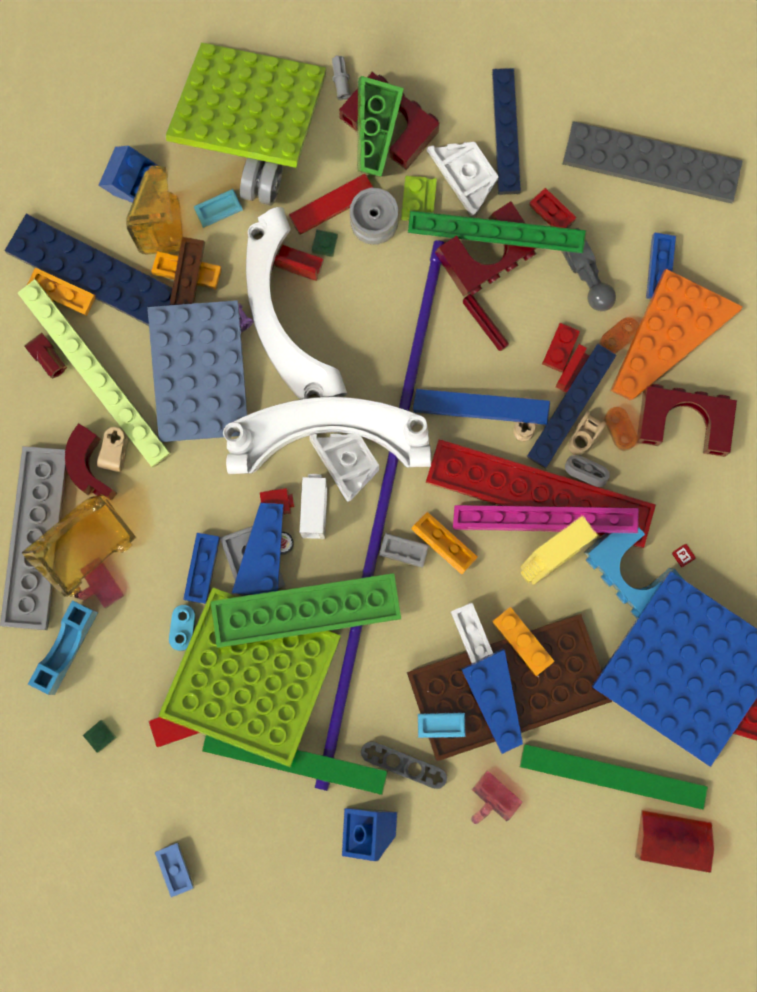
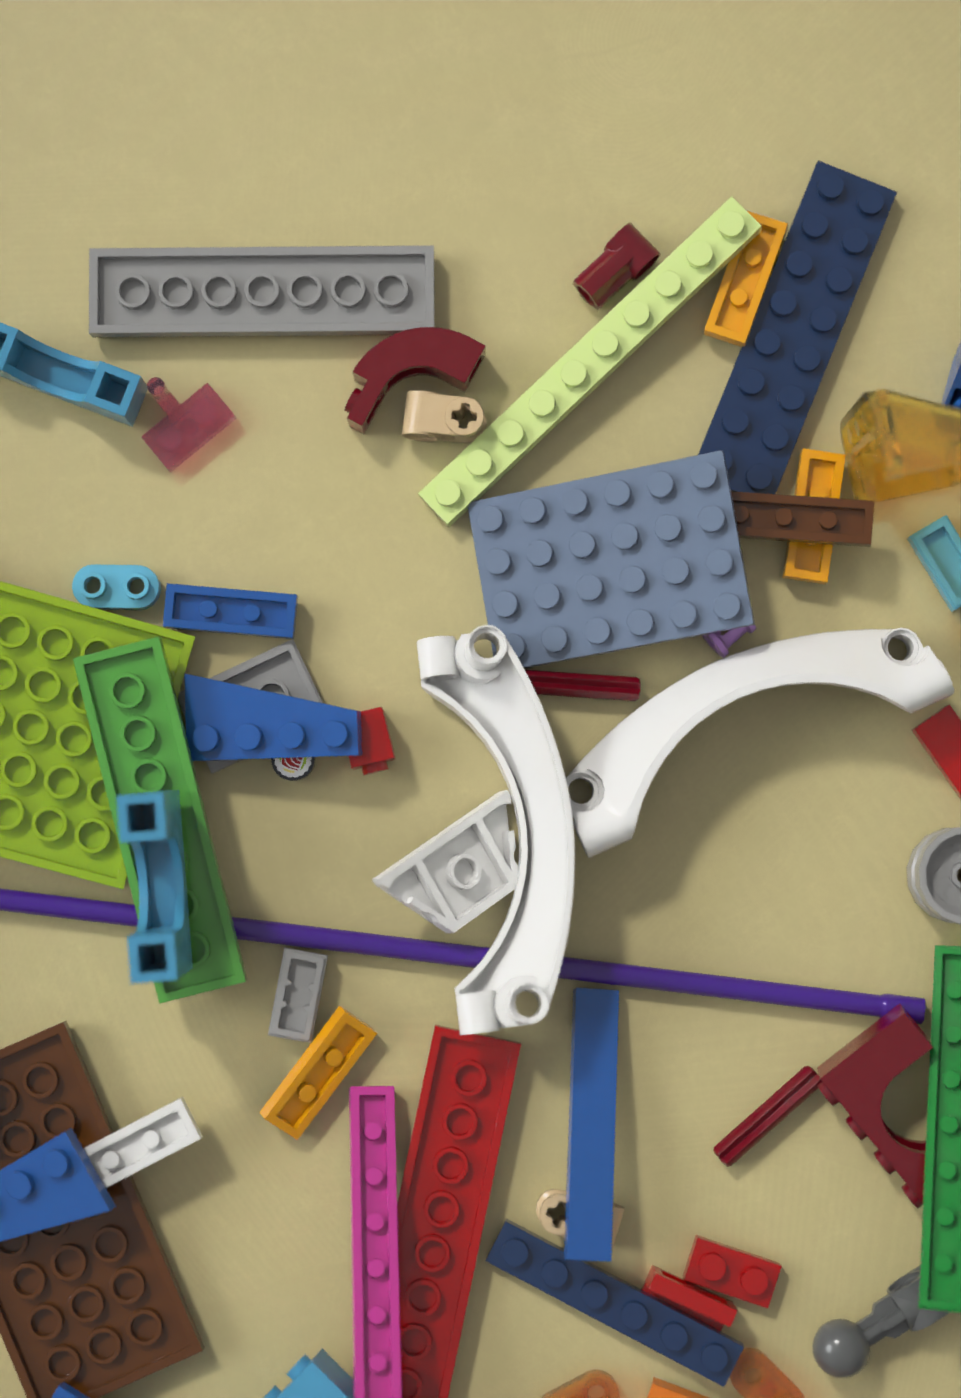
camera: 80 degrees right, 5 degrees up
clear yellow windscreen [22,495,137,597] -> none
red panel [274,244,324,281] -> none
white window [300,474,328,539] -> none
clear green plate [312,229,338,257] -> none
light orange plate [492,607,555,676] -> none
light yellow arch [520,516,598,585] -> none
light grey plate [565,455,610,487] -> none
tan piece [568,411,606,456] -> none
none -> dark azure arch [116,790,193,984]
none -> dark red axle [525,670,641,701]

